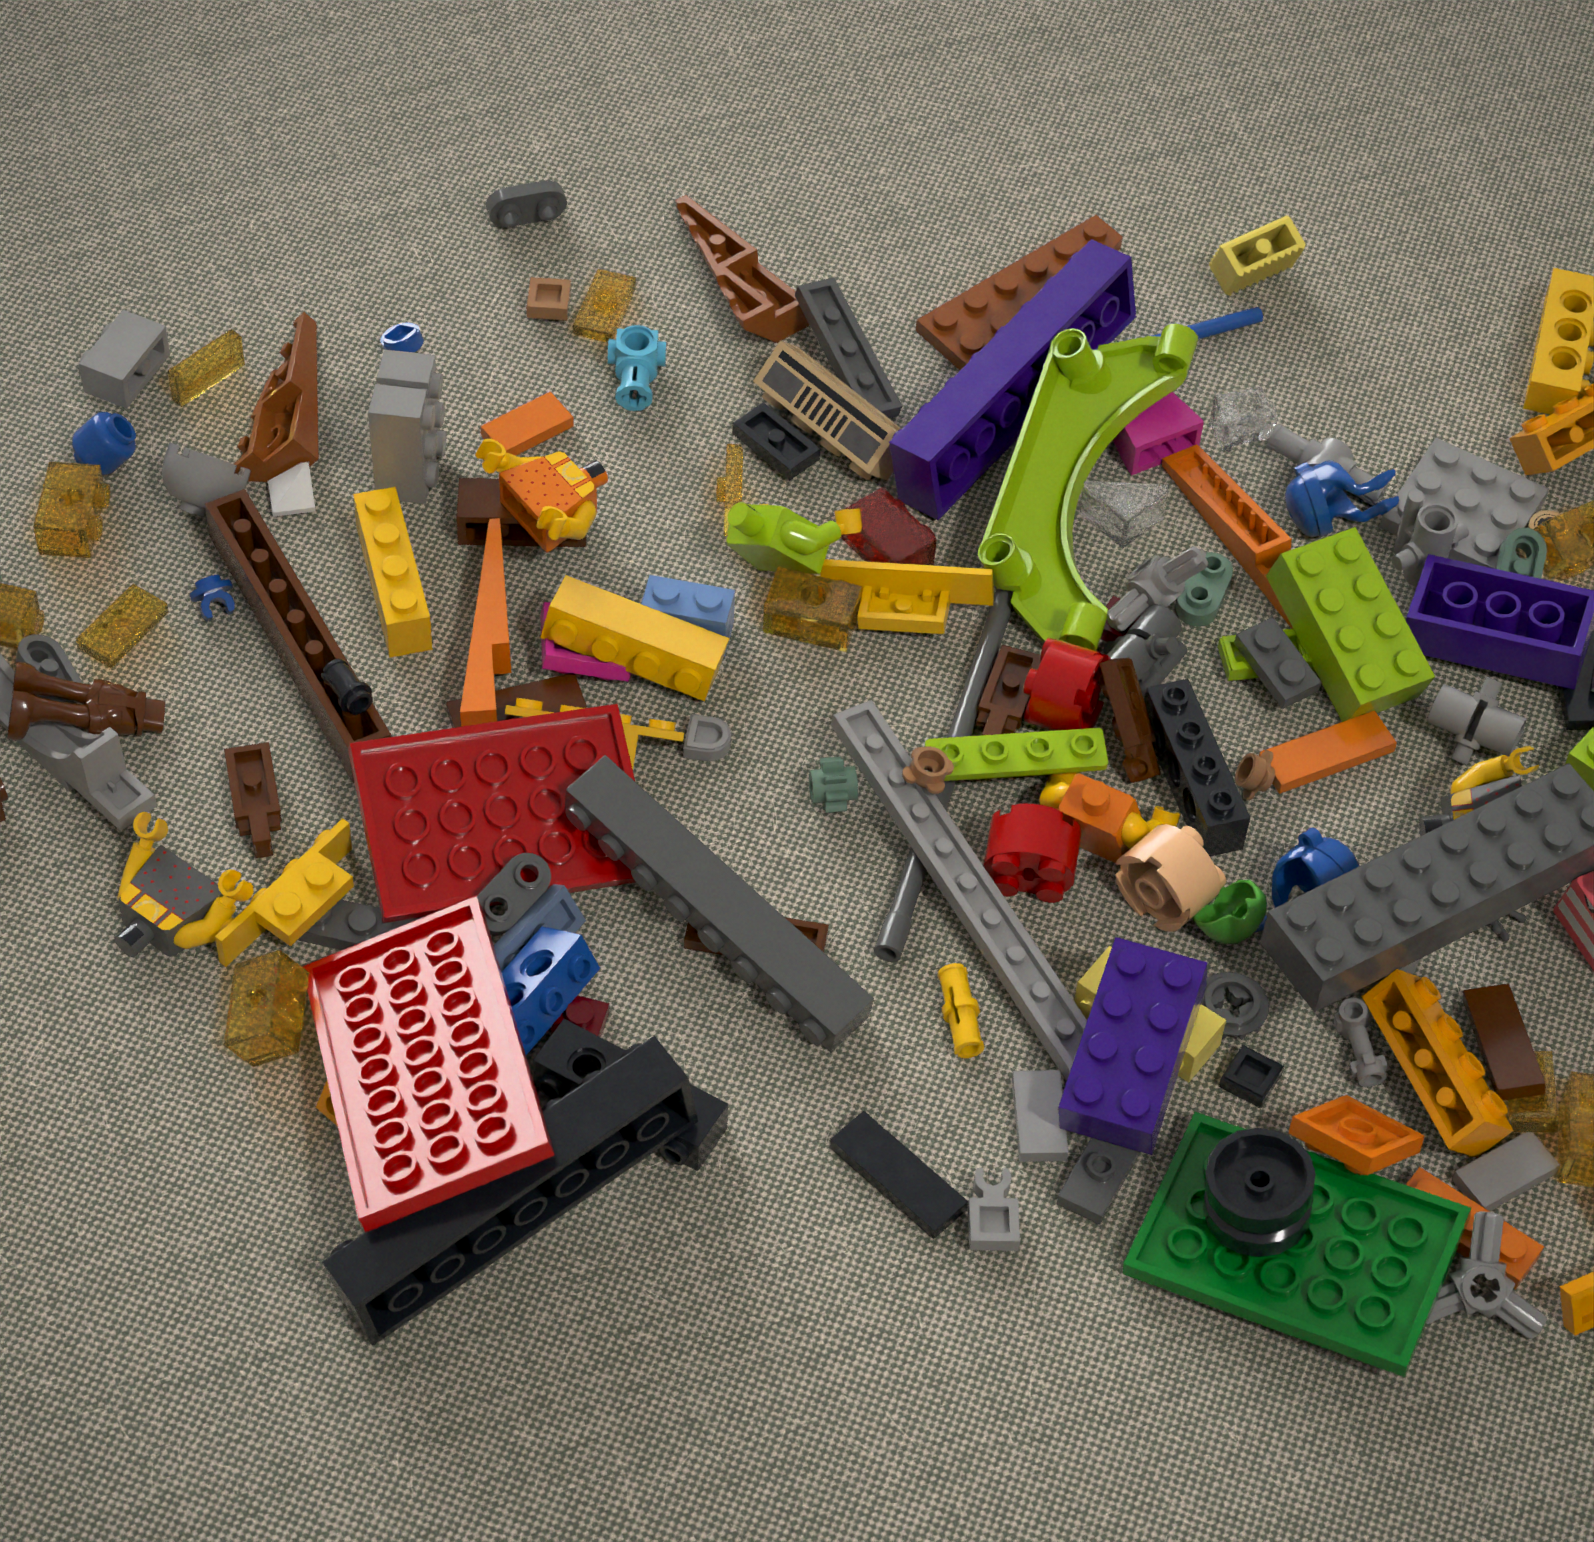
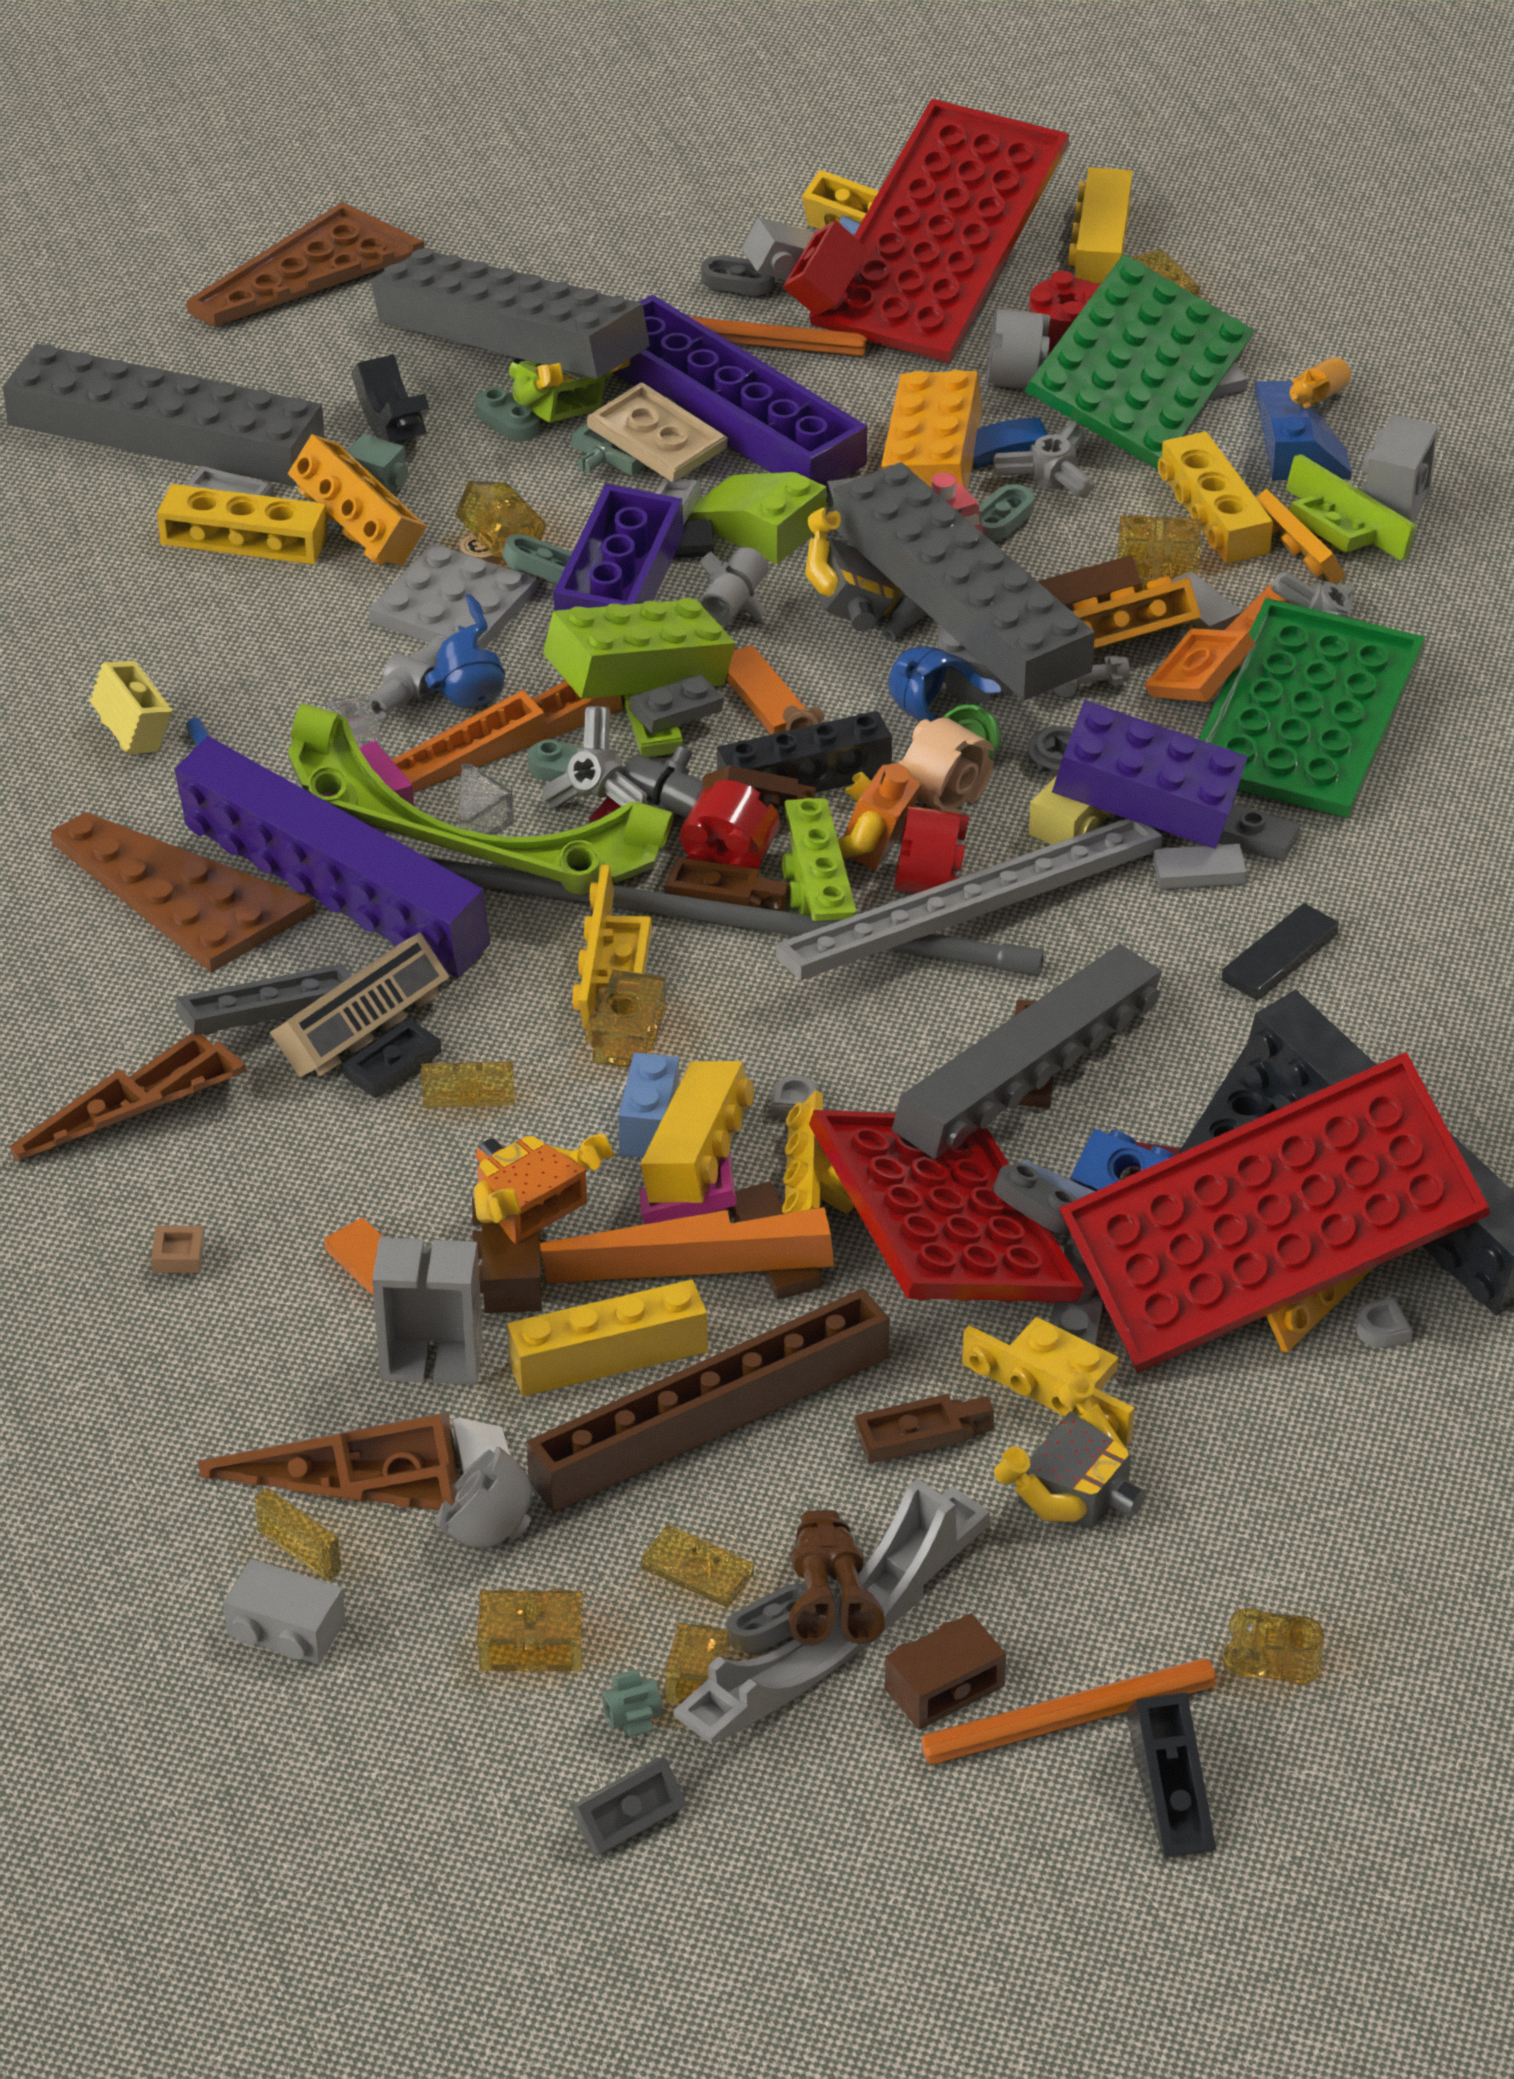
camera: 90 degrees left, 10 degrees down
blue head [72,412,136,475] -> none
blue plate [189,575,235,622] -> none
clear yellow brick [224,950,309,1067] -> none
black pin [321,659,373,715] -> none
blue tile [380,322,424,353] -> none
dark grey plate [486,180,567,228] -> none
clear yellow plate [573,269,636,342] -> none
medium azure connector [608,325,666,411] -> none
lime torso [726,502,862,574] -> none
sand green gear [809,756,858,813] -> none
clear red brick [841,487,937,566] -> none
medium nougat plate [902,746,954,794] -> none
yellow pin [937,963,985,1058] -> none
light grey plate [968,1168,1020,1251] -> none
black wheel [1203,1128,1316,1257] -> none
light grey pin [1391,489,1469,587] -> none
none -> light grey tile [1356,1297,1413,1348]

